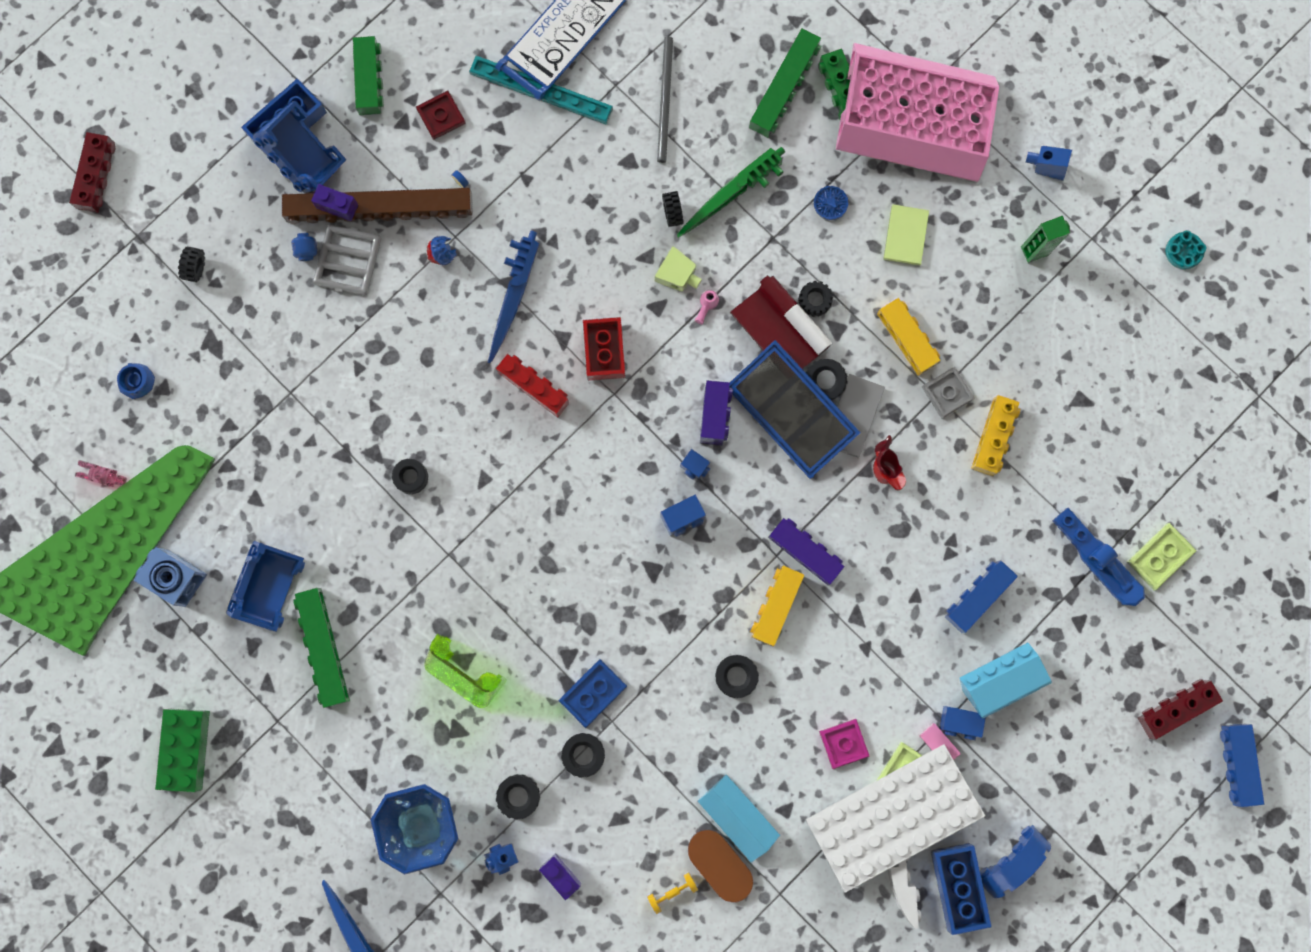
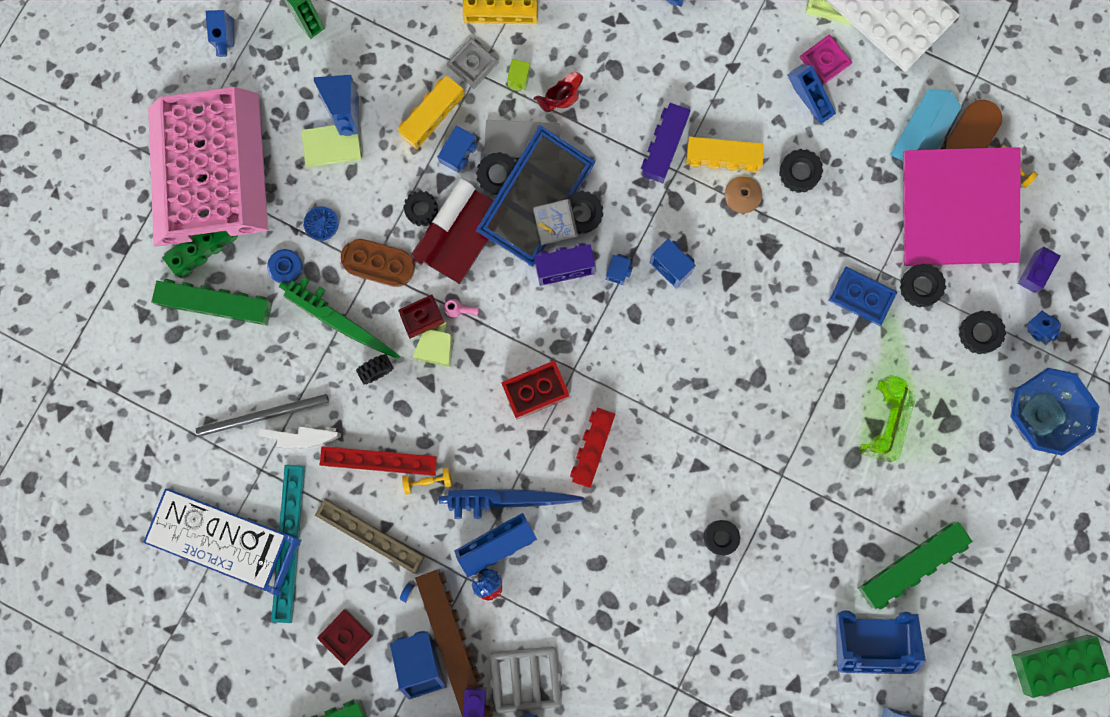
camera: 100 degrees left, 0 degrees up
none -> white slope [259,424,341,449]
none -> blue wheel [267,249,303,284]
none -> blue slope [314,75,359,136]
none -> dark tan tile [315,499,425,574]
none -> red plate [319,446,437,476]
none -> dark orange tile [341,239,415,287]
none -> blue slope [390,631,447,700]
none -> dark red tile [398,294,445,339]
none -> yellow wheel [402,467,452,495]
none -> blue brick [437,125,478,173]
none -> blue brick [454,513,537,578]
none -> lime brick [507,59,531,91]
none -> light grey tile [533,199,578,245]
none -> black tyre [565,191,604,234]
none -> medium nougat dish [724,177,762,213]
none -> blue slope [787,64,836,124]
none -> dark pink tile [903,147,1021,266]

